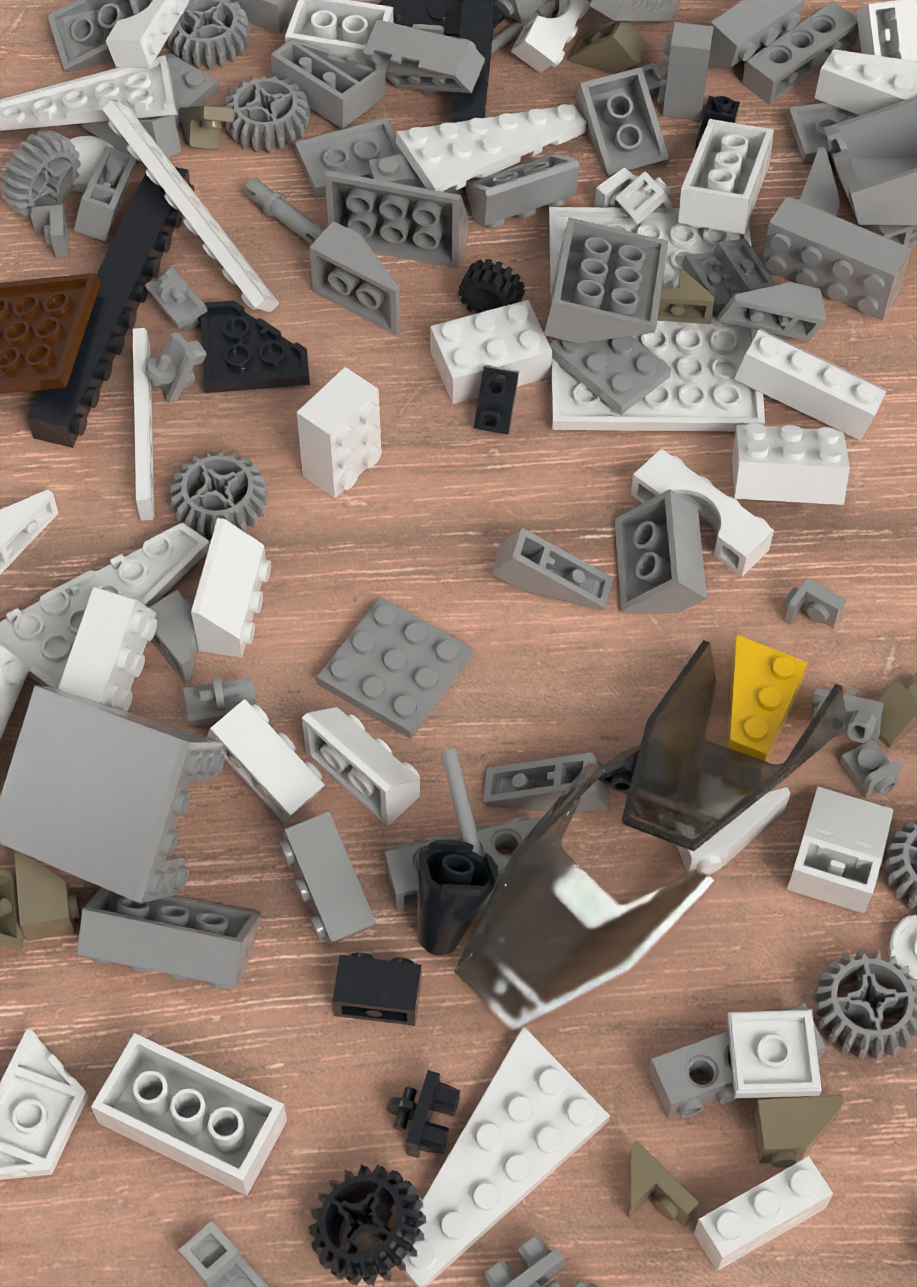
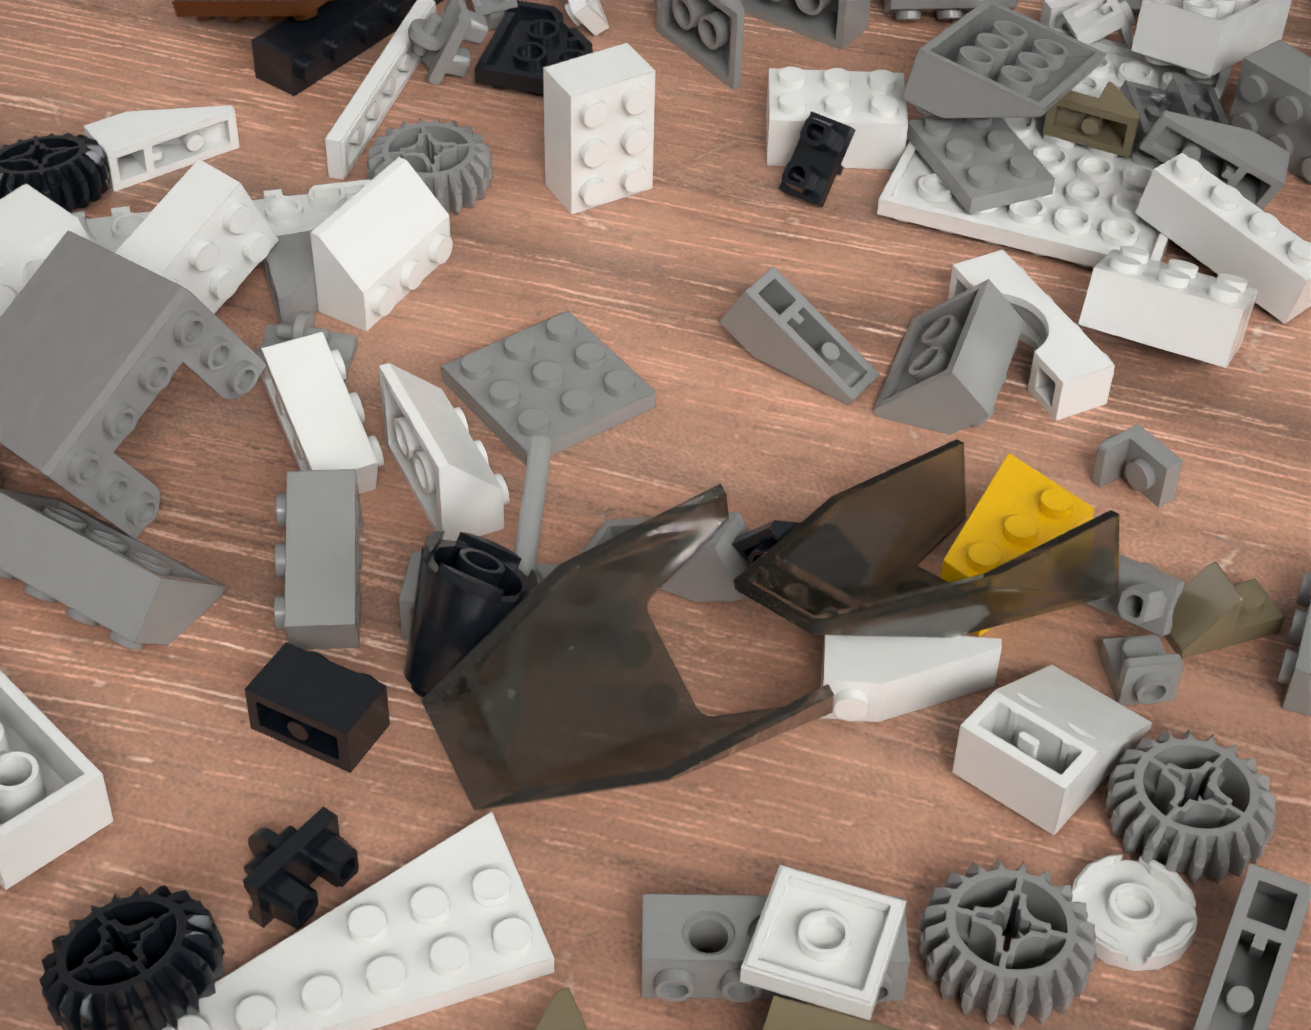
camera: 20 degrees right, 15 degrees down
black tyre [458,259,525,314] -> none

